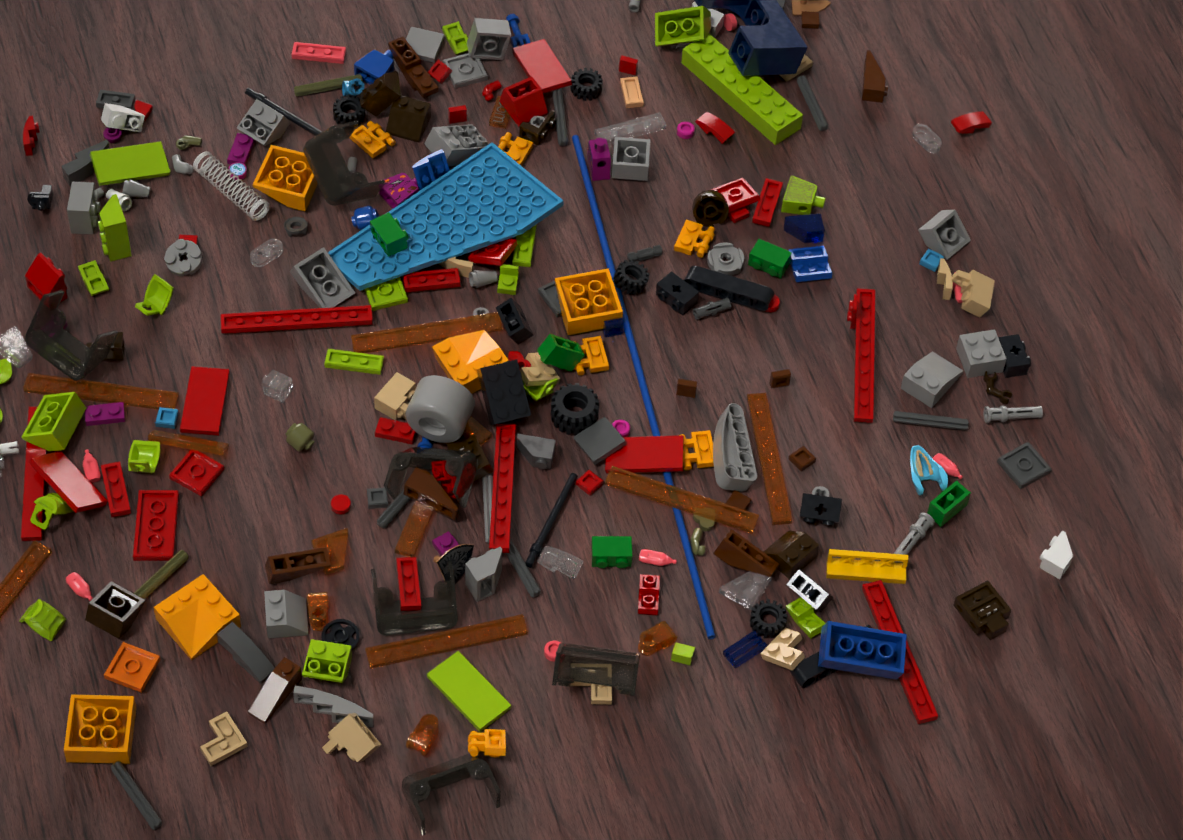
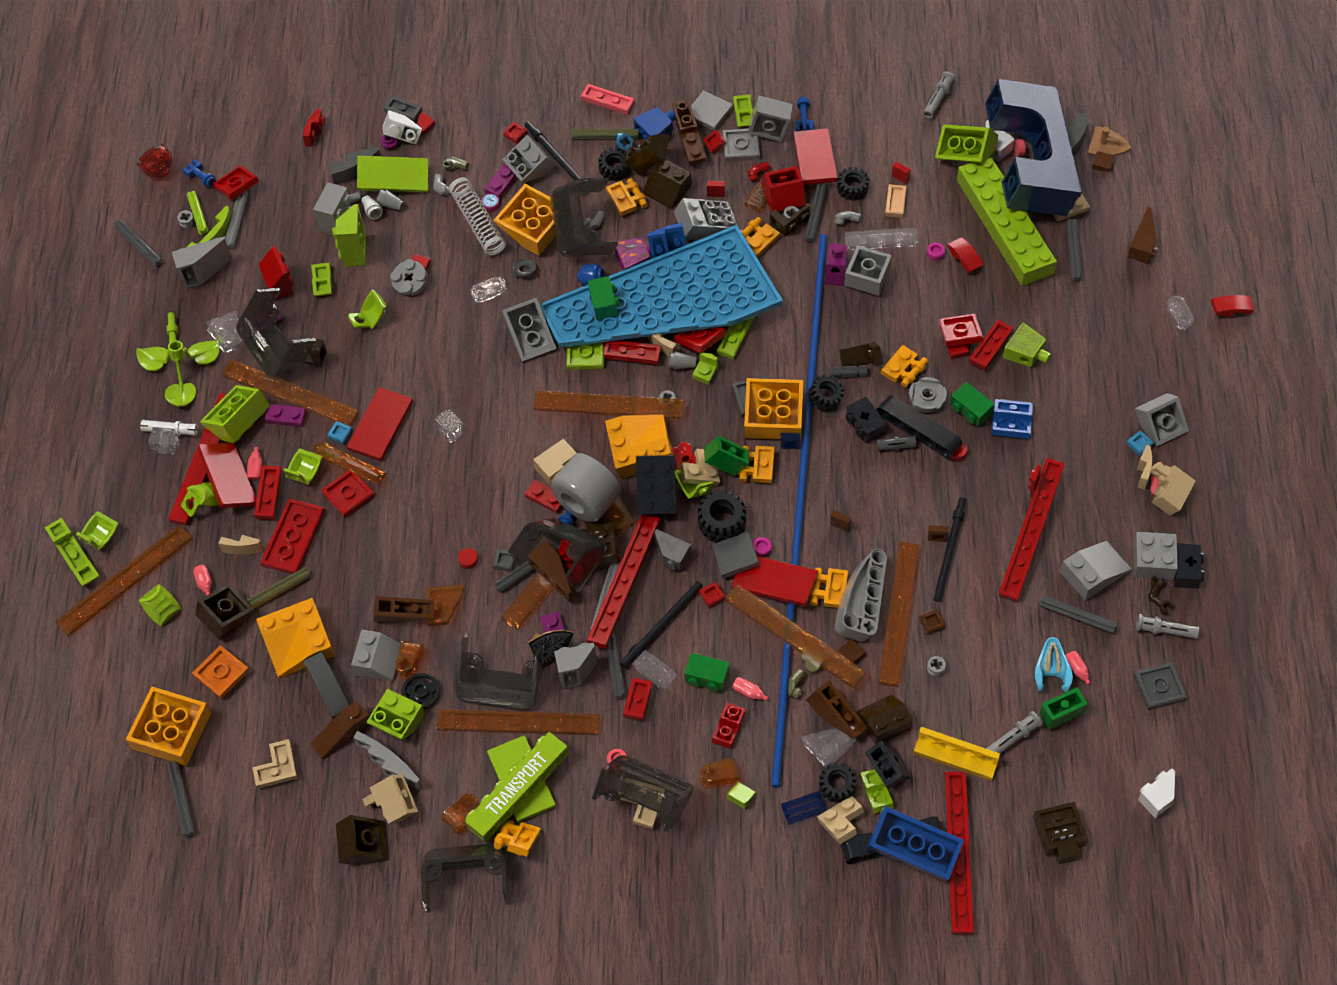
camera: 25 degrees right, 5 degrees up
black piece [27,185,53,211] -> none
red plate [221,305,372,334] -> none
olive head [285,423,315,451] -> none
lime tile [324,349,384,375] -> none
red plate [396,557,421,611] -> none
black brick [495,298,534,345] -> none
dark brown cylinder [692,190,729,227] -> none
clear blue slope [783,213,825,243] -> none
black brick [799,493,842,526] -> none
none -> tan slope [218,535,264,555]
none -> dark brown slope [336,815,388,866]
none -> lime brick [465,732,569,843]
none -> red tile [503,122,528,144]
none -> red plate [623,678,652,721]
none -> light grey arm [835,211,861,225]
none -> dark brown bracket [839,342,883,366]
none -> black bar [933,497,966,602]

